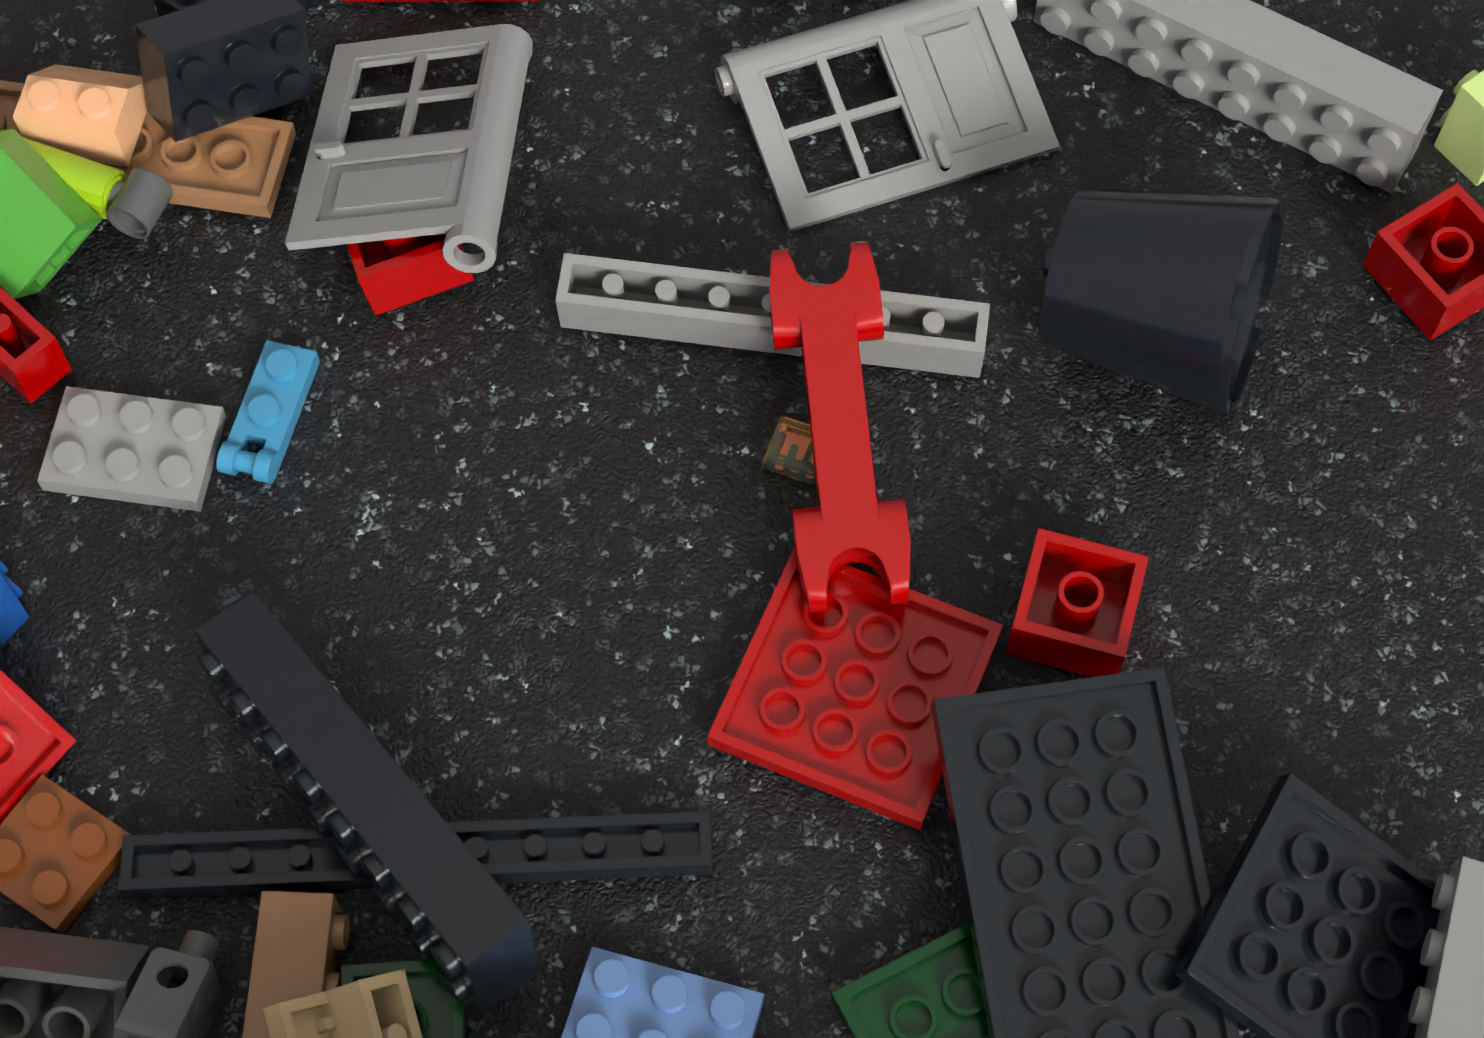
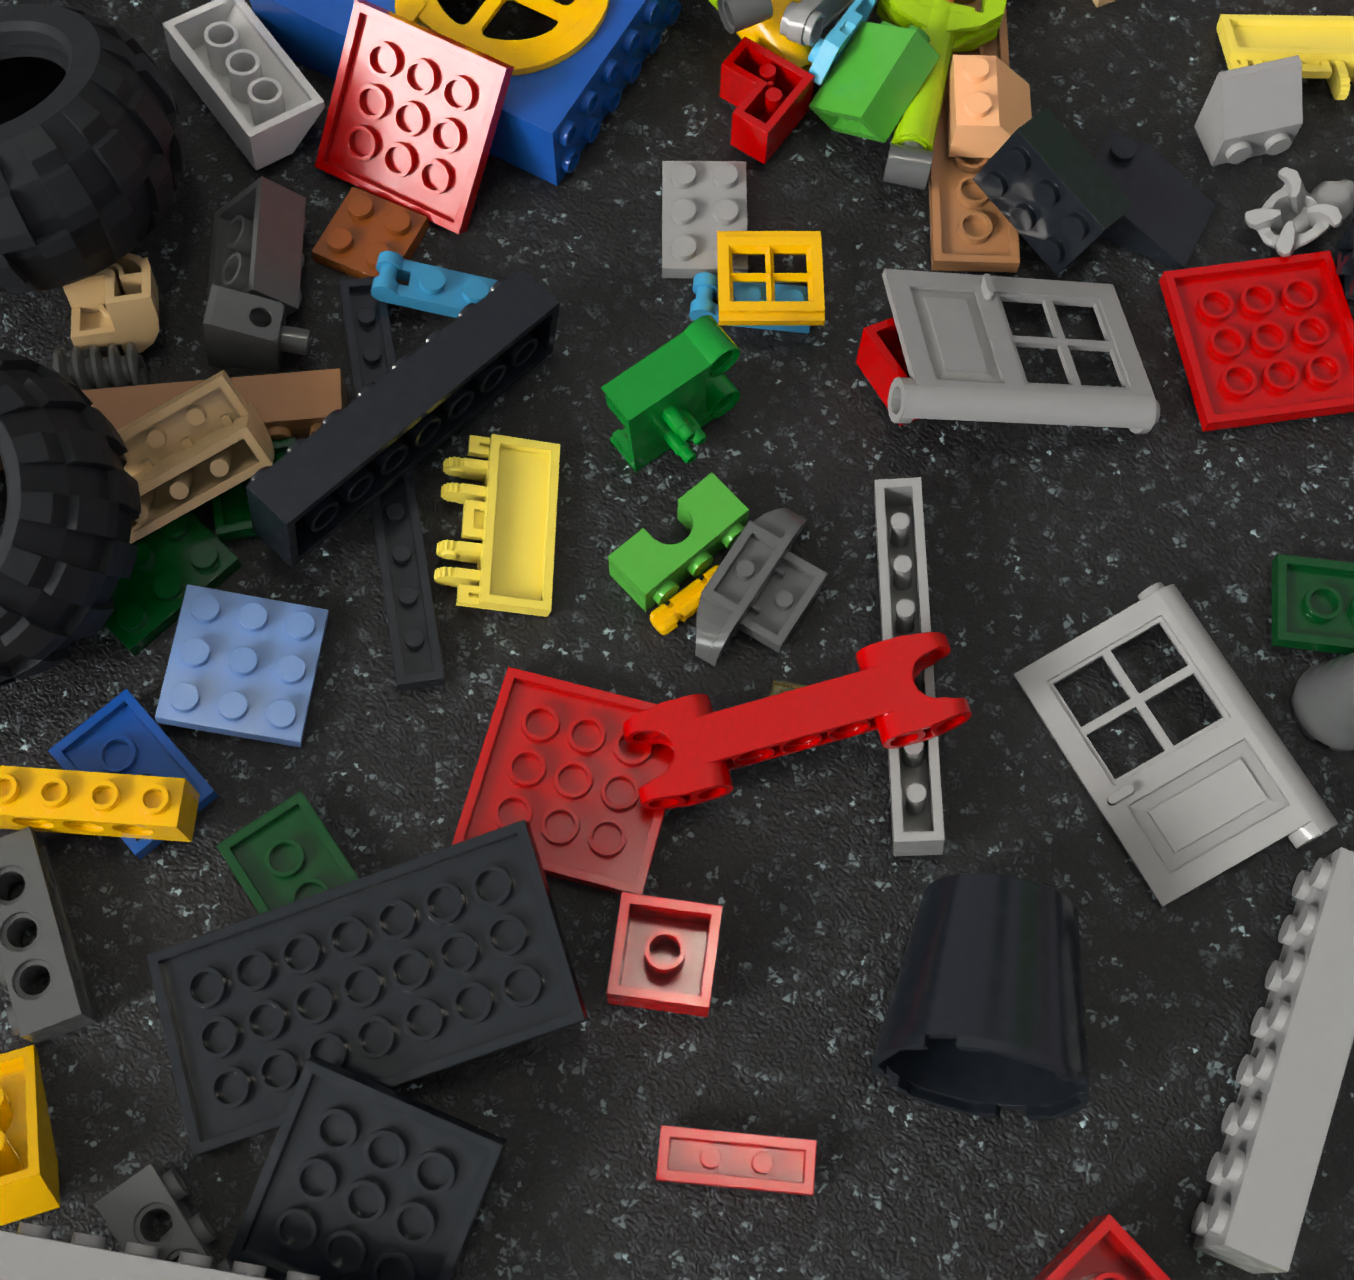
camera: 80 degrees right, 5 degrees up
none -> dark azure plate [371,251,498,318]
none -> light yellow hinge [434,434,560,617]
none -> green piece [601,315,741,472]
none -> bright green arch [608,472,749,612]
none -> yellow axle [650,565,719,635]
none -> plate [656,1125,817,1196]
none -> dark grey plate [695,508,828,667]
none -> yellow piece [717,231,825,326]

